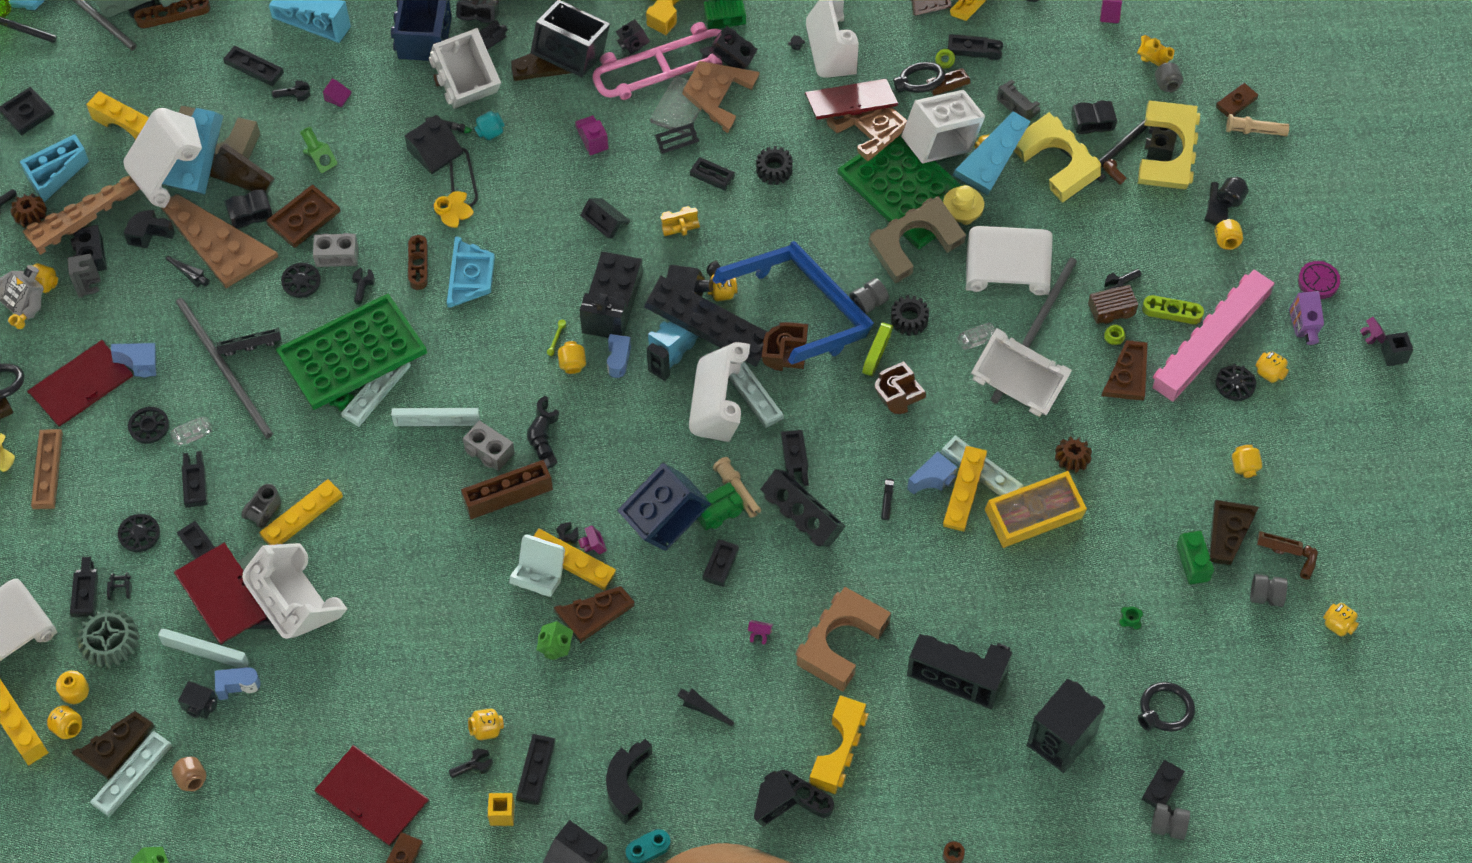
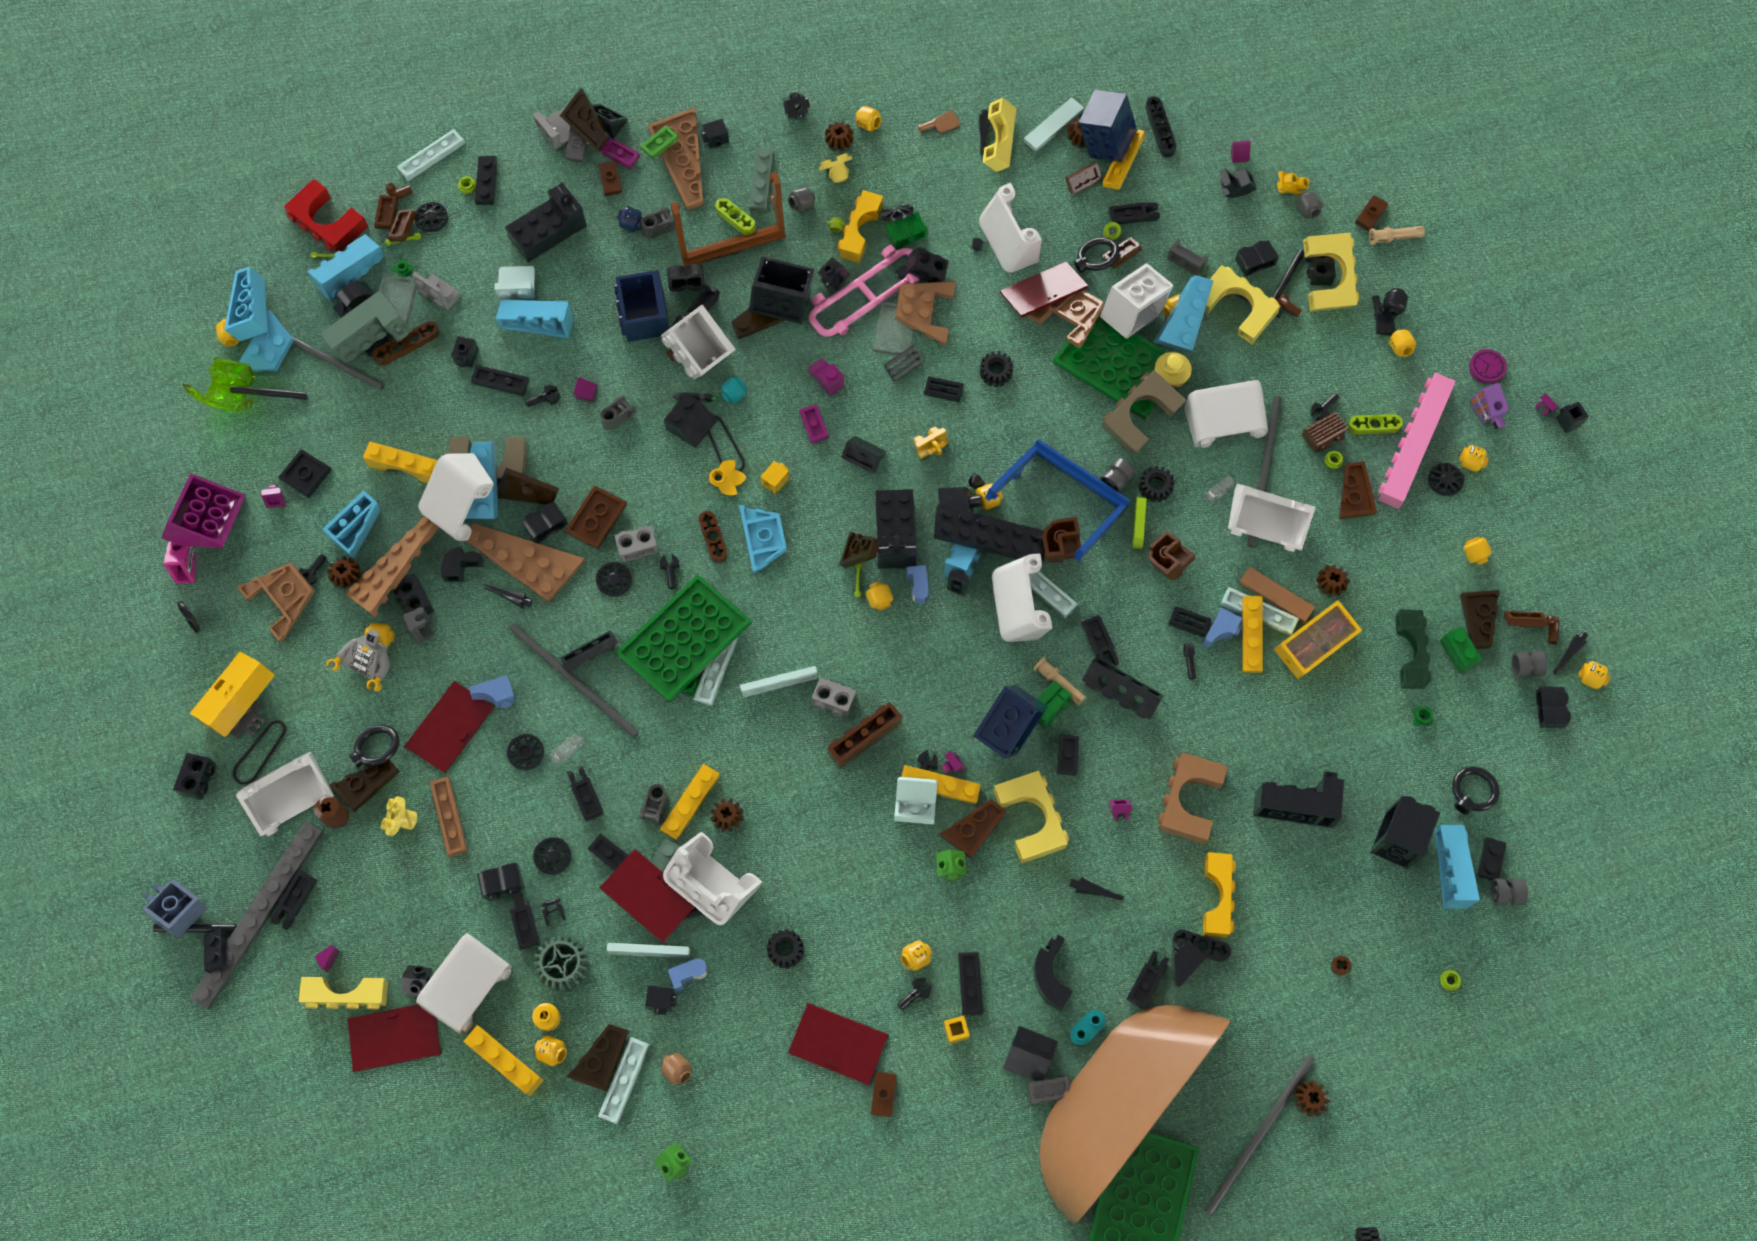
camera: 15 degrees left, 10 degrees up
bright green bracket [300,127,338,173] -> none
black piece [527,396,559,469] -> none
none -> black brick [451,336,479,367]
none -> black brick [477,863,524,901]
none -> dark grey piece [600,396,636,430]
none -> reddish brown gear [710,798,744,832]
none -> yellow brick [760,461,790,494]
none -> black tyre [767,929,804,969]
none -> magenta plate [799,404,829,444]
none -> dark brown wing [839,531,880,568]
none -> light yellow arch [993,770,1069,864]
none -> black hinge [1126,951,1169,1010]
none -> black tile [1168,606,1211,638]
none -> black brick [1220,168,1257,198]
none -> medium nougat tile [1239,566,1315,624]
none -> clear green arch [1395,609,1431,689]
none -> medium azure wedge [1435,825,1480,909]
none -> black brick [1536,687,1571,728]
none -> black piece [1553,631,1588,675]

